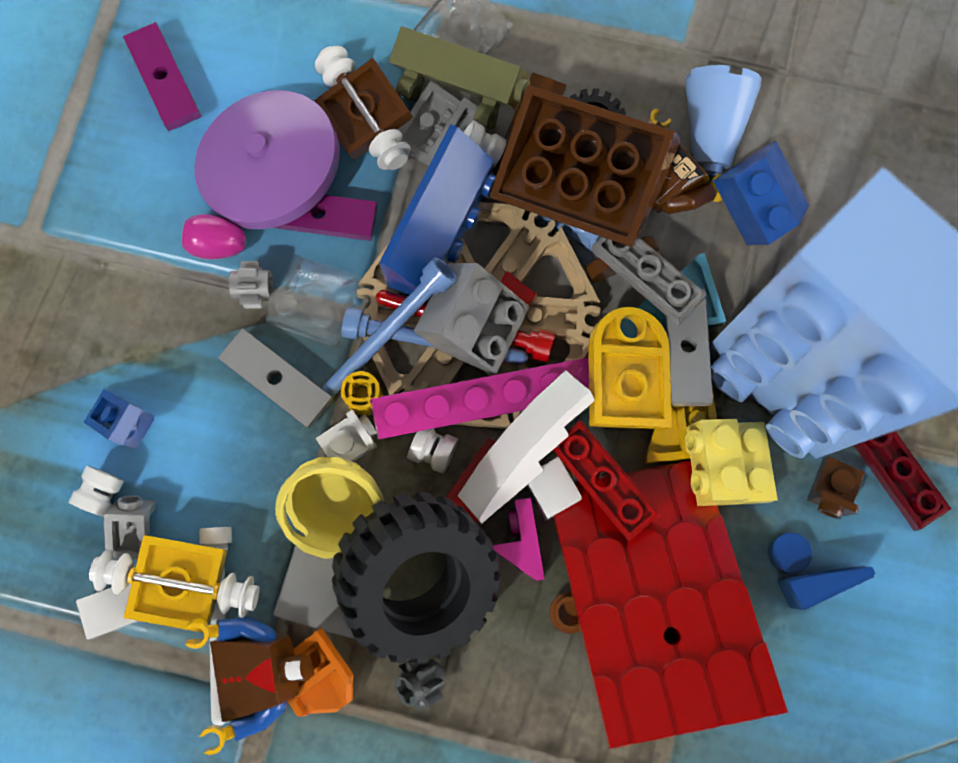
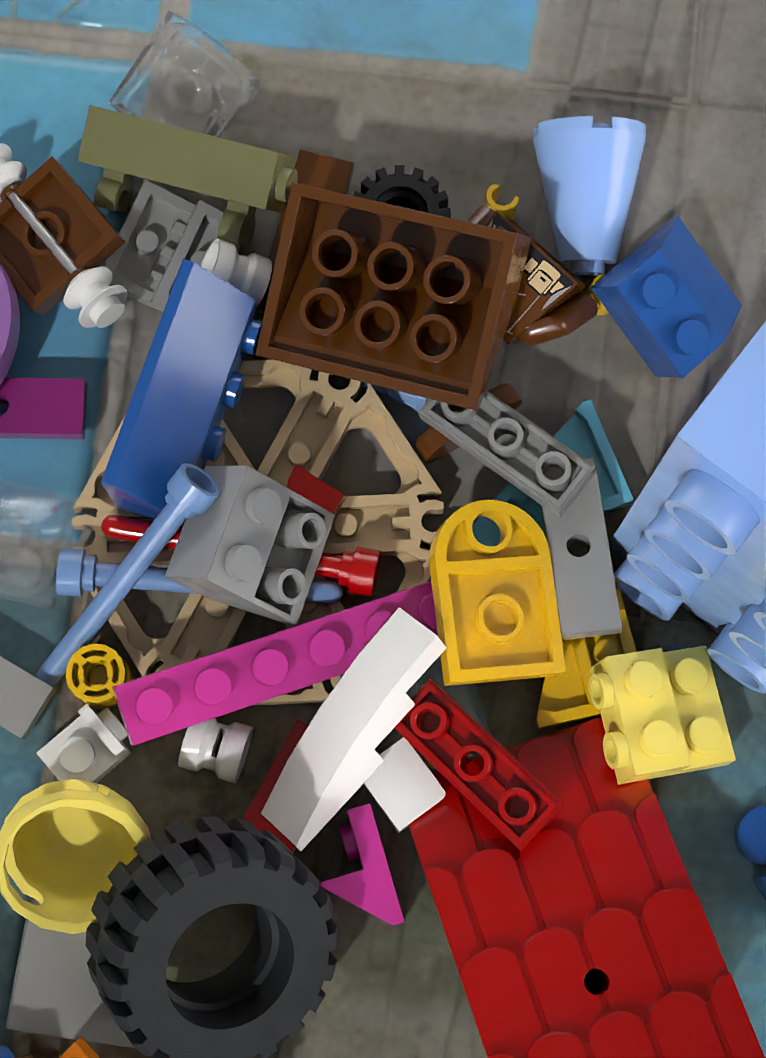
camera: 10 degrees left, 0 degrees up
dark orange plate [549,592,580,634] -> none

